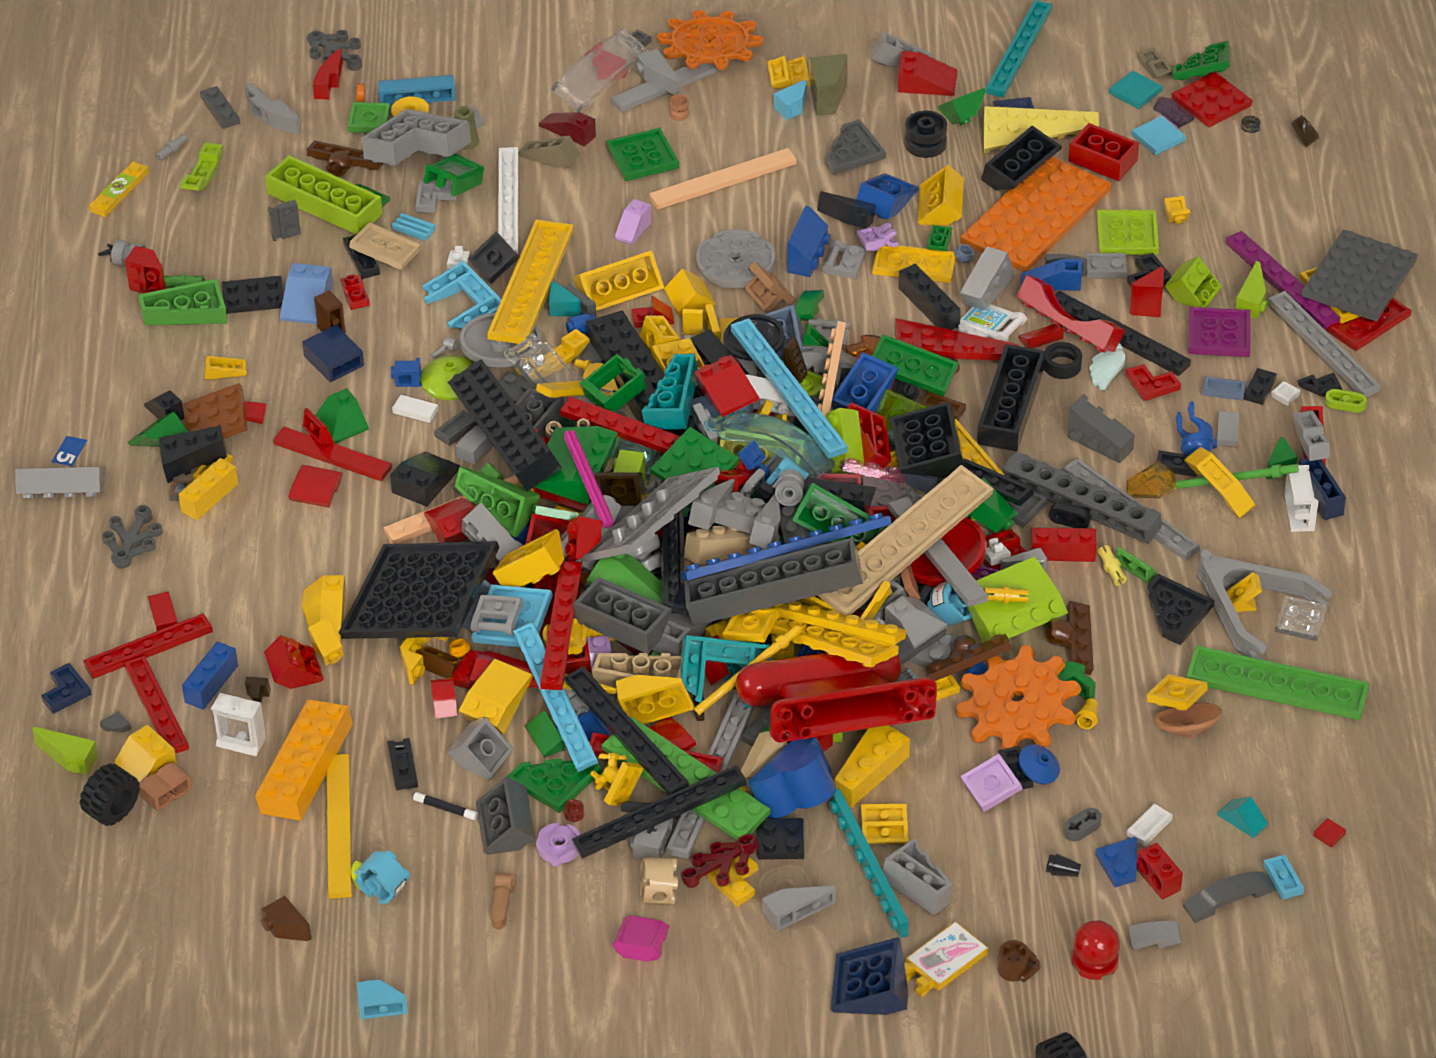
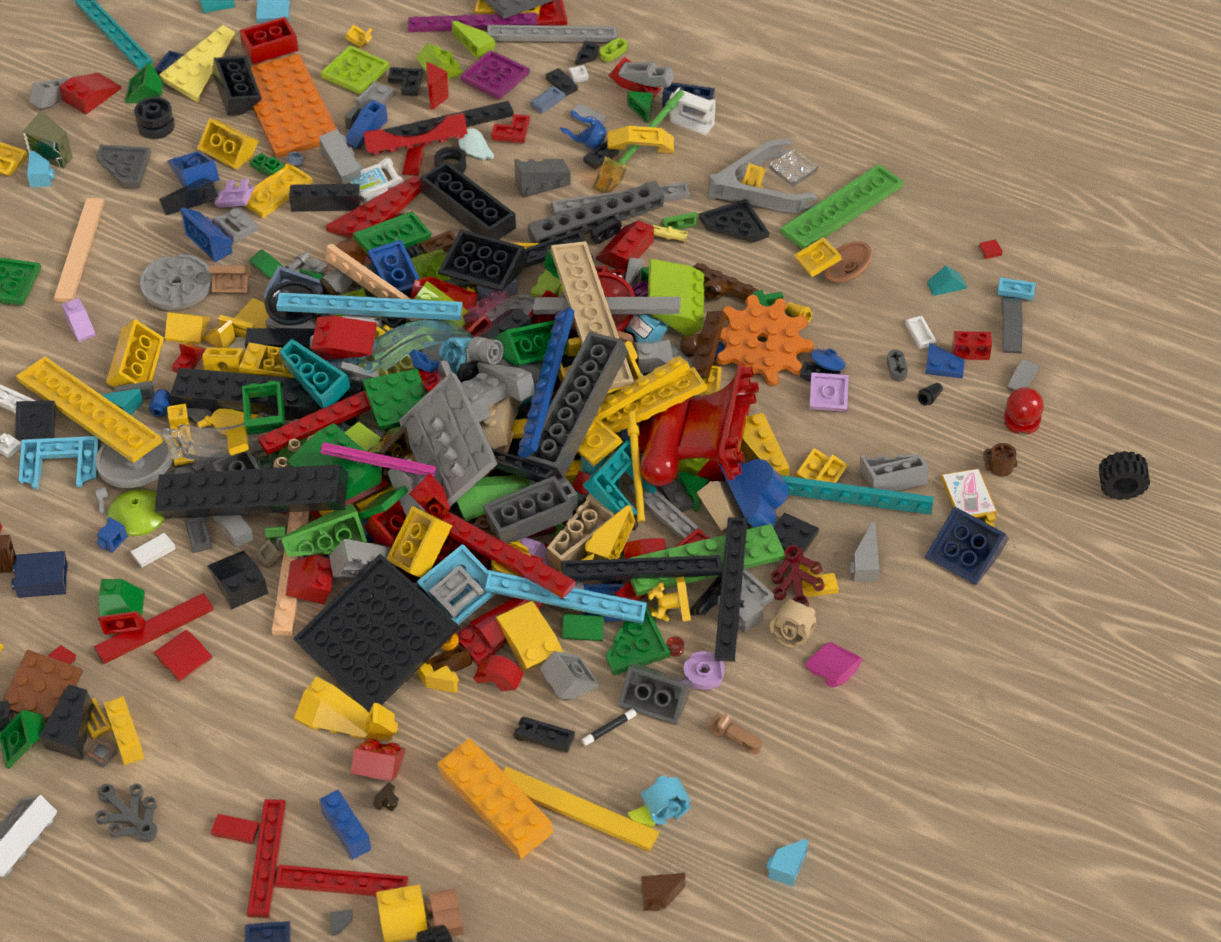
camera: 60 degrees left, 5 degrees up
white window [211,693,266,756] -> none
yellow pin [983,586,1029,604] -> none

